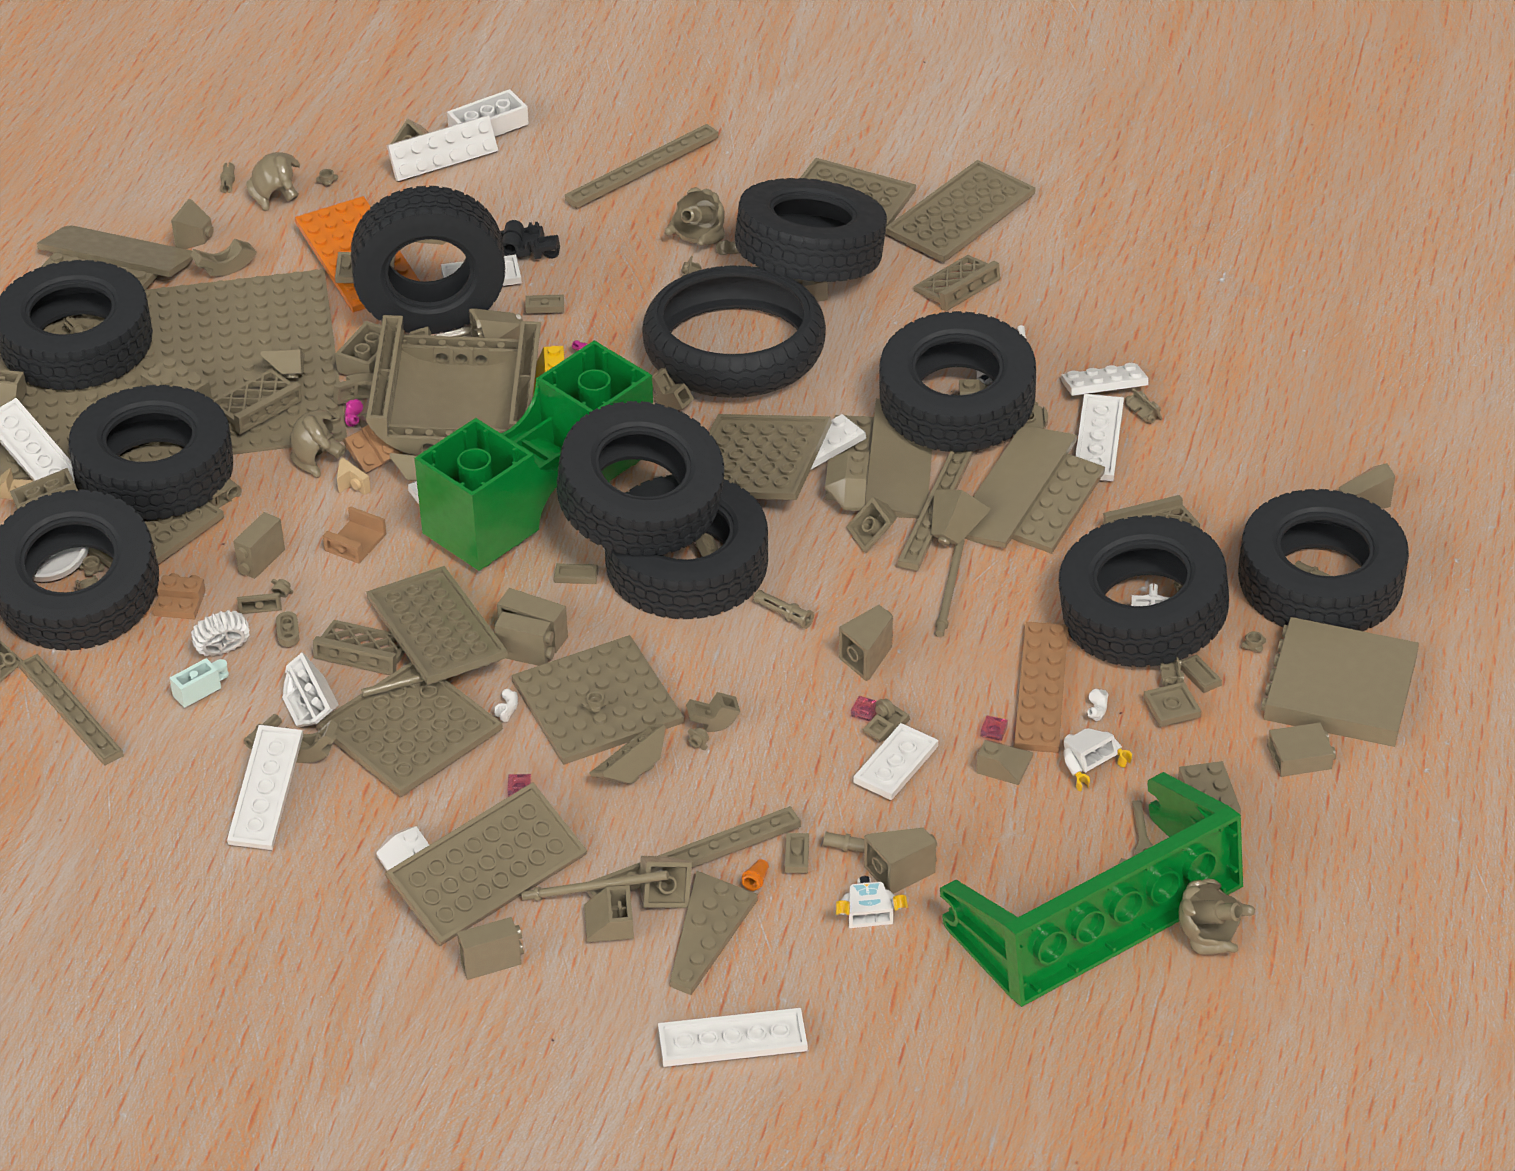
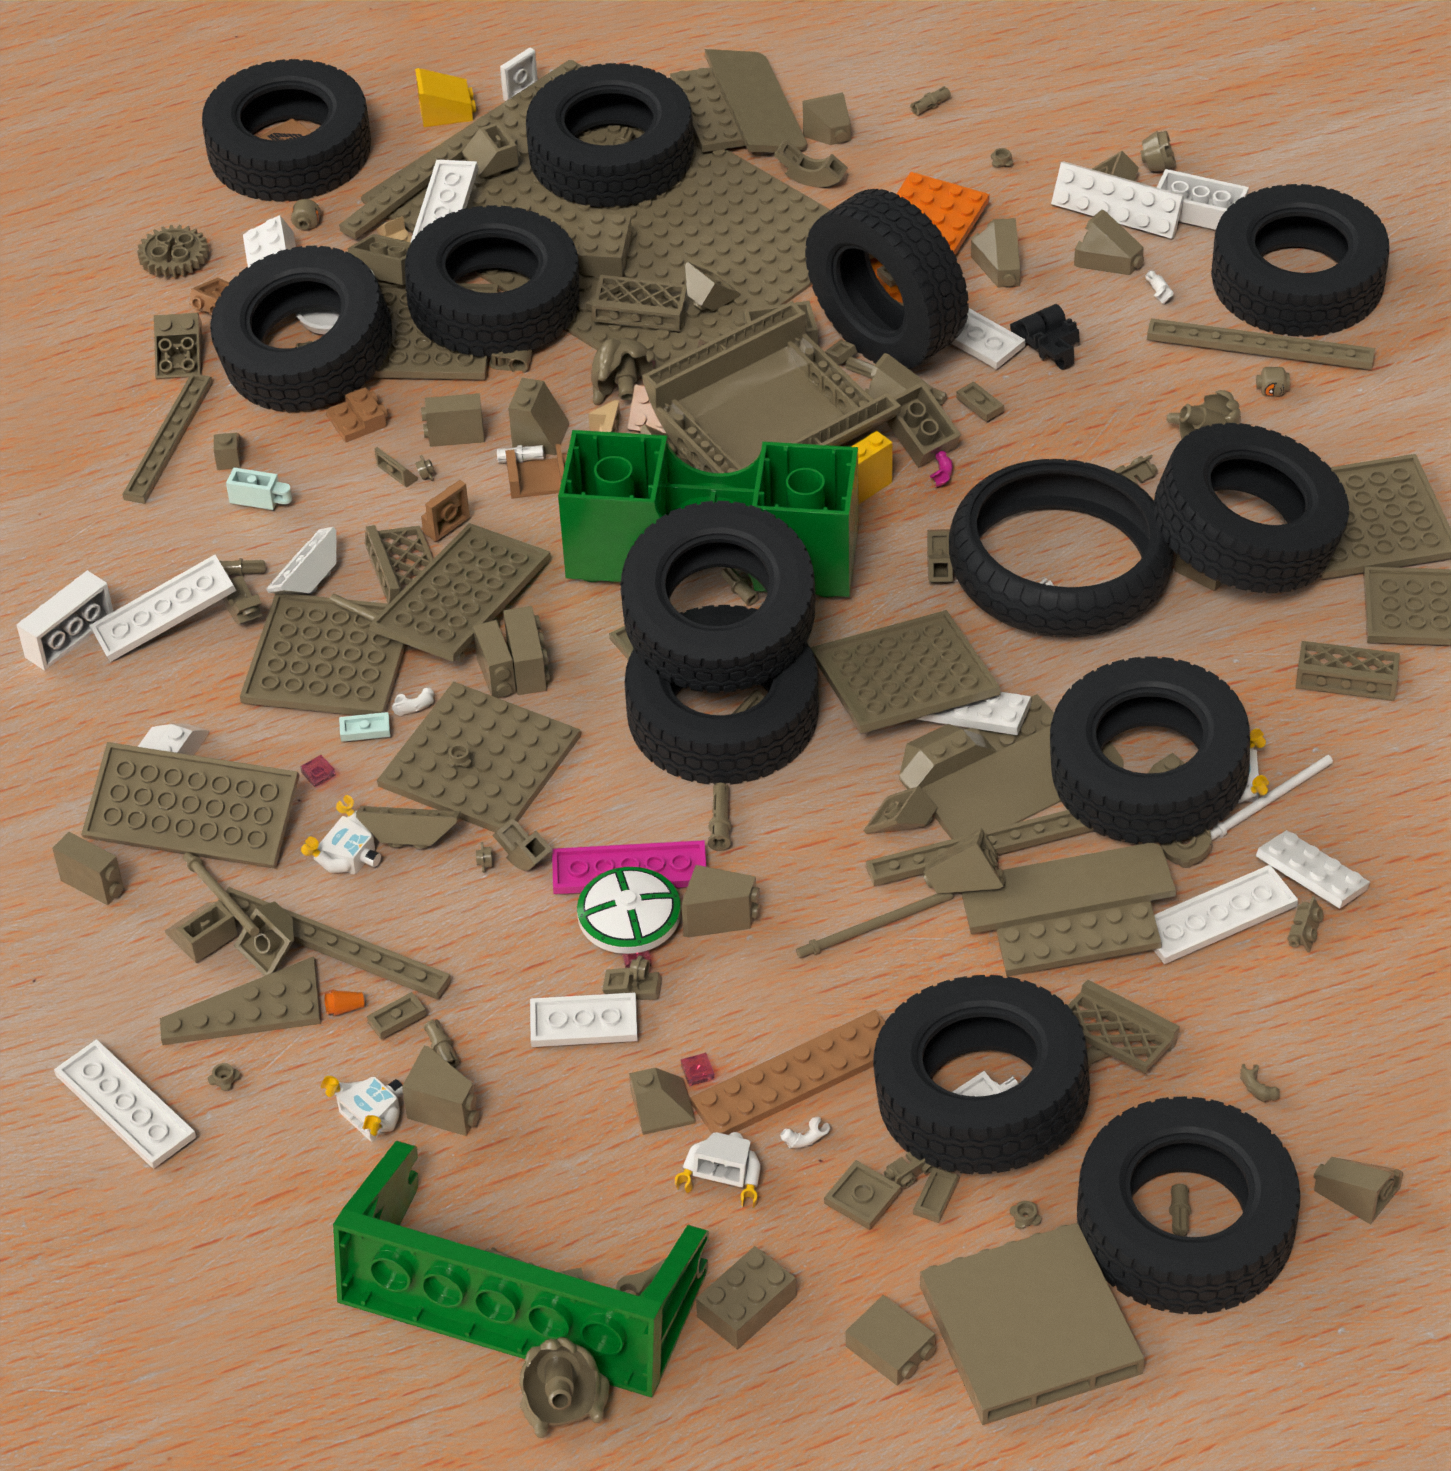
camera: 55 degrees right, 5 degrees up
white gear [191,610,250,657] -> none
dark tan piece [246,152,300,211] -> none
dark tan plate [276,611,300,647] -> none
none -> white brick [17,570,114,671]
none -> dark tan plate [208,1063,240,1091]
none -> dark tan slope [214,433,240,470]
none -> white torso [301,795,381,874]
none -> light aqua plate [339,712,390,742]
none -> medium nougat plate [421,480,470,542]
none -> white pin [497,445,545,463]
none -> dark tan slope [508,378,569,455]
none -> dark pink plate [552,840,706,894]
none -> white dish [577,867,681,954]
none -> dark tan brick [887,381,961,467]
none -> dark tan slope [1074,209,1144,275]
none -> dark tan cone [1140,130,1176,172]
none -> white piece [1145,271,1174,304]
none -> black tyre [1211,184,1390,337]
none -> dark tan piece [1240,1064,1280,1103]
none -> dark tan head [1256,367,1290,396]

